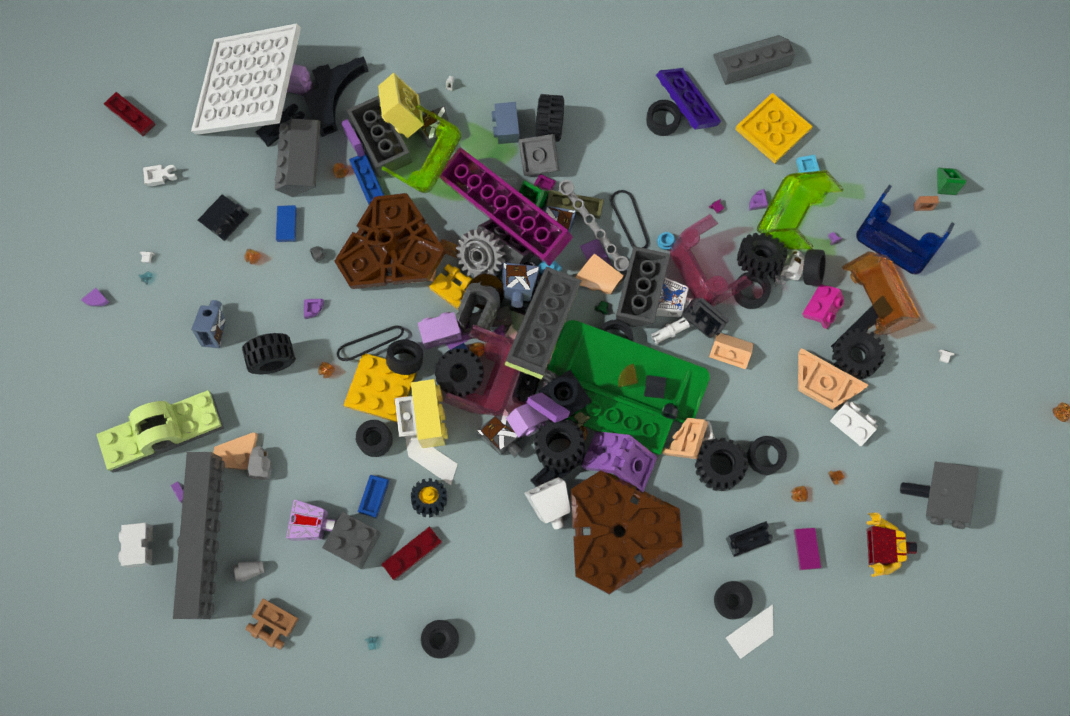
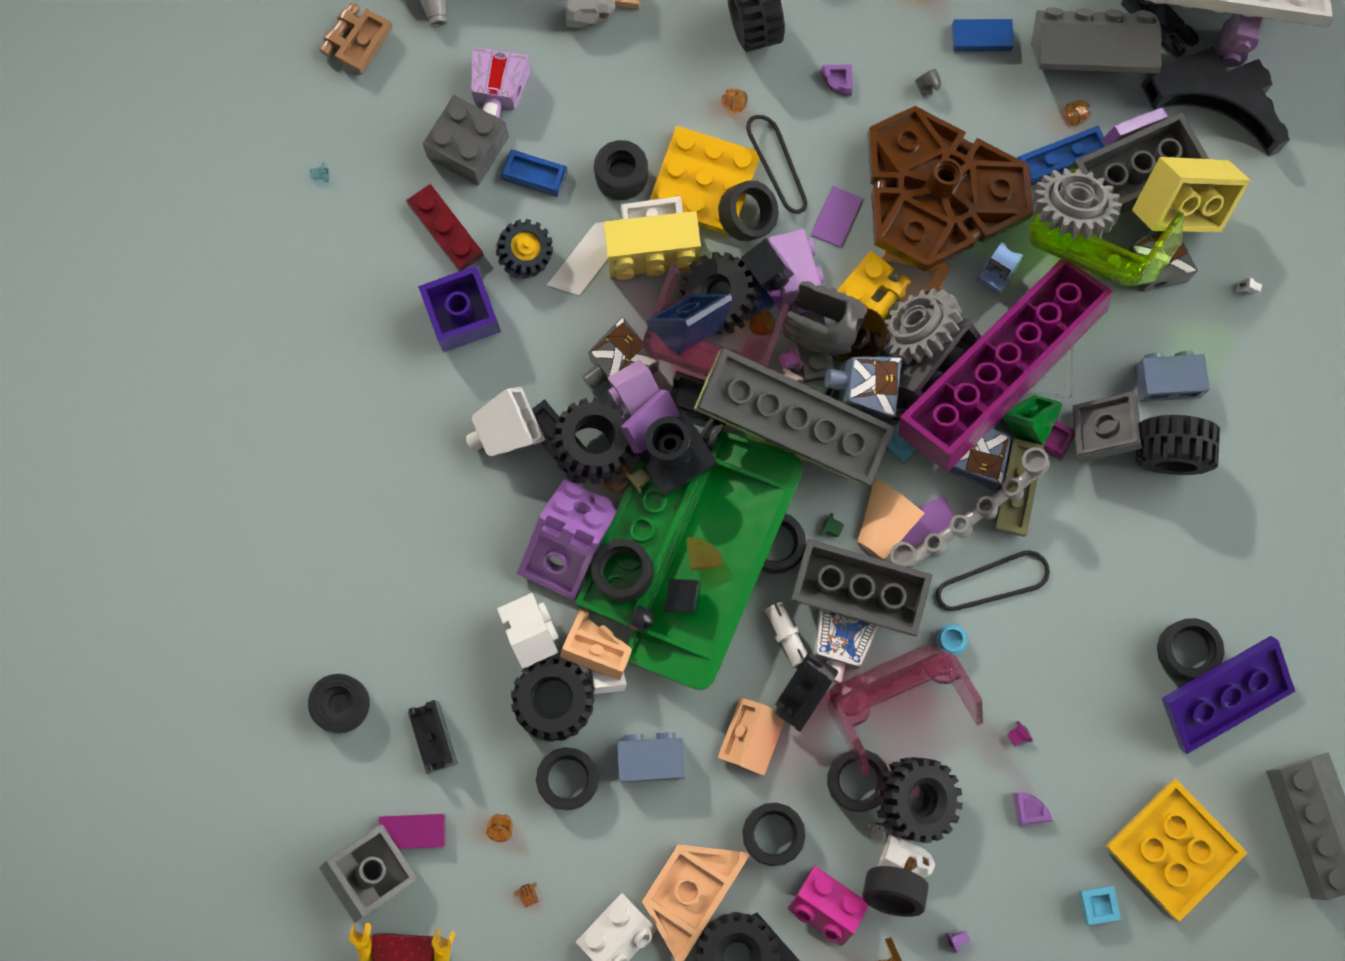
camera: 90 degrees right, 5 degrees up
black tyre [421,620,459,659] -> none
reddish brown plate [571,470,683,595] -> none
white sticker [726,604,773,659] -> none
clear neon green windscreen [757,170,844,250] -> none
none -> dark grey slope [319,824,418,923]
none -> dark purple brick [418,265,501,353]
none -> white brick [497,593,559,669]
none -> black tyre [591,539,654,603]
none -> sand blue brick [617,732,685,783]
none -> dark blue slope [646,294,733,355]
none -> black brick [741,238,795,293]
none -> black tyre [742,802,806,866]
none -> medium lavender sticker [811,186,863,247]
none -> light blue leg [977,242,1023,296]
none -> light grey gear [1032,168,1122,240]

